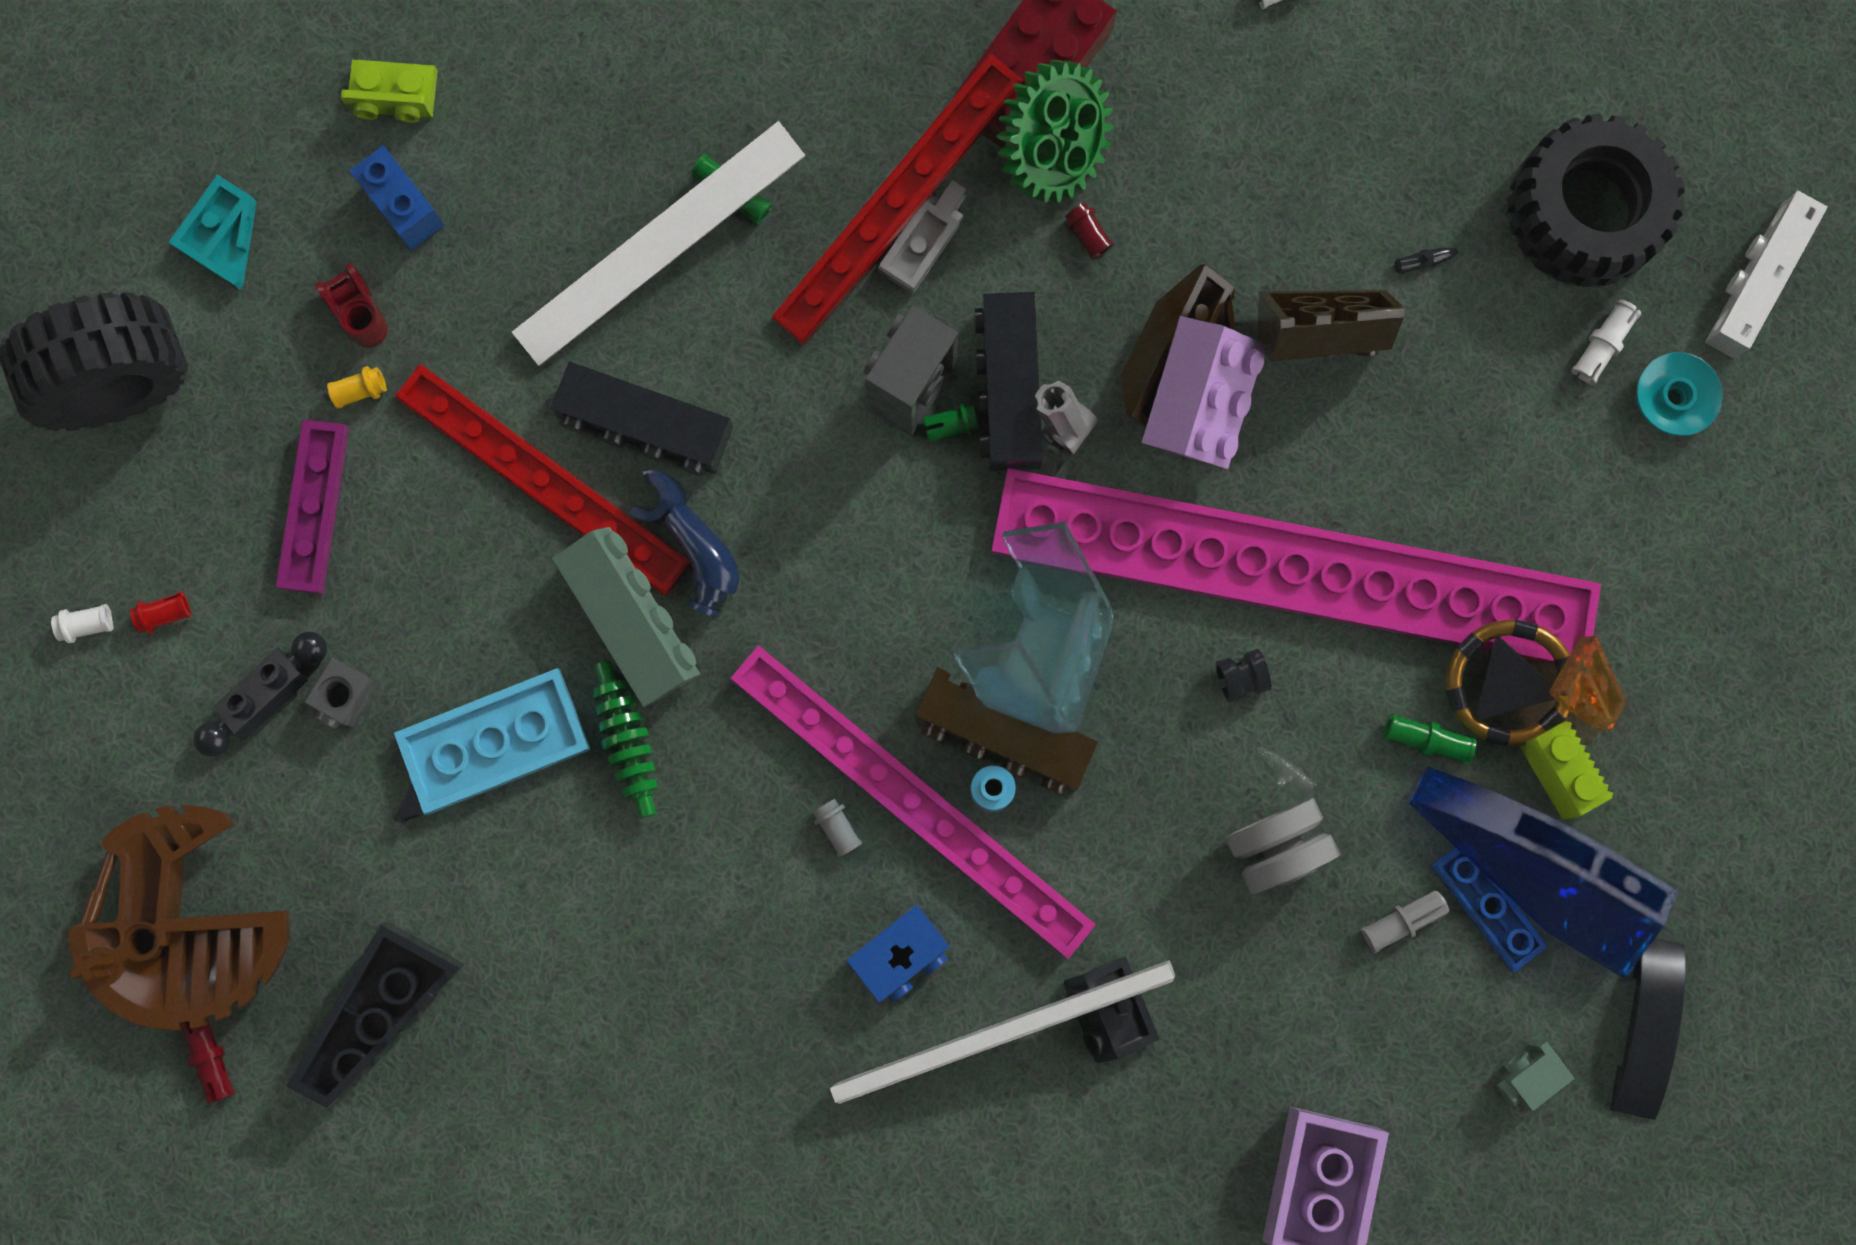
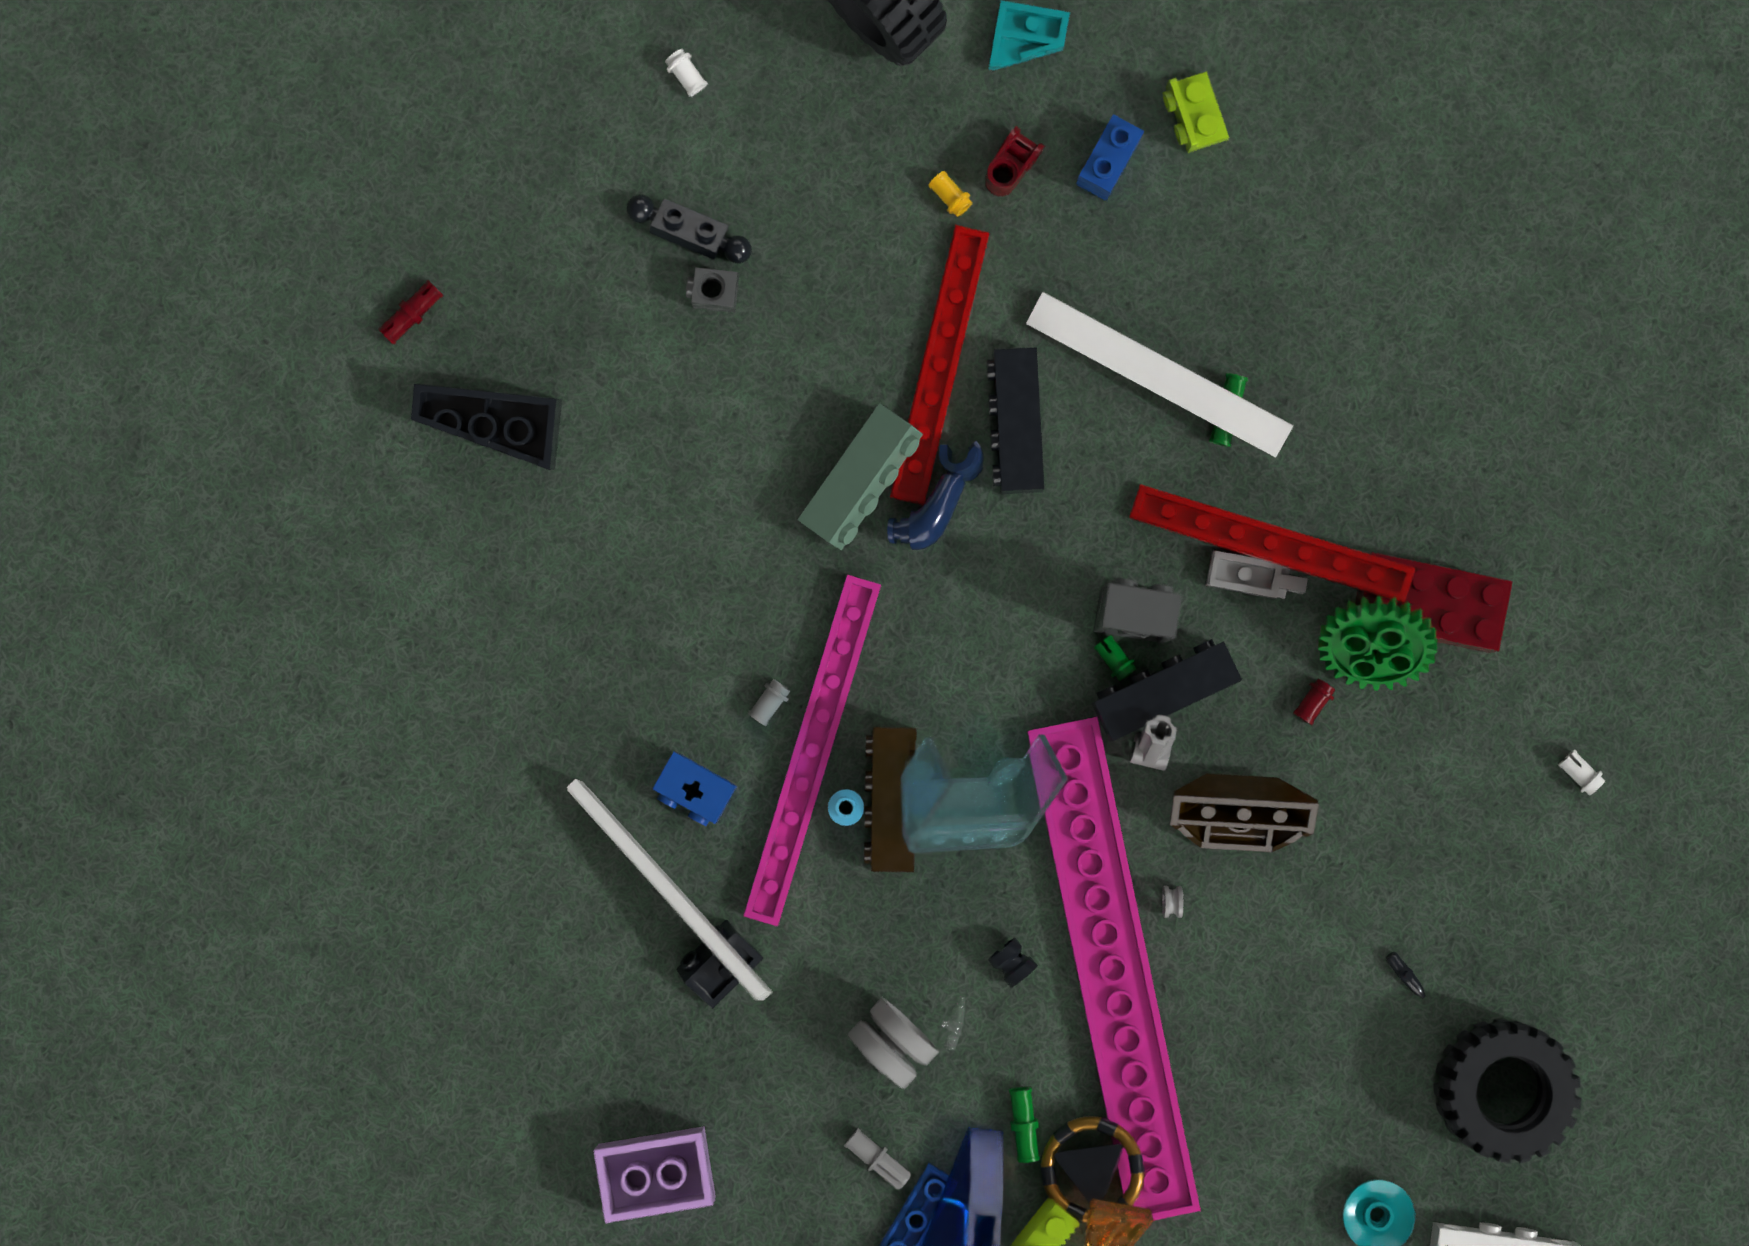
camera: 70 degrees right, 5 degrees up
reddish brown piece [68,805,290,1030] -> none
red pin [130,591,192,634] -> none
magenta plate [276,419,349,595] -> none
medium azure plate [394,668,591,815] -> none
black piece [394,784,425,823] -> none
green piece [592,661,658,819] -> none
lavender brick [1142,316,1266,469] -> none
dark brown wedge [1257,290,1405,362] -> none
white pin [1571,300,1641,385] -> none
none -> light grey bush [1162,886,1183,918]

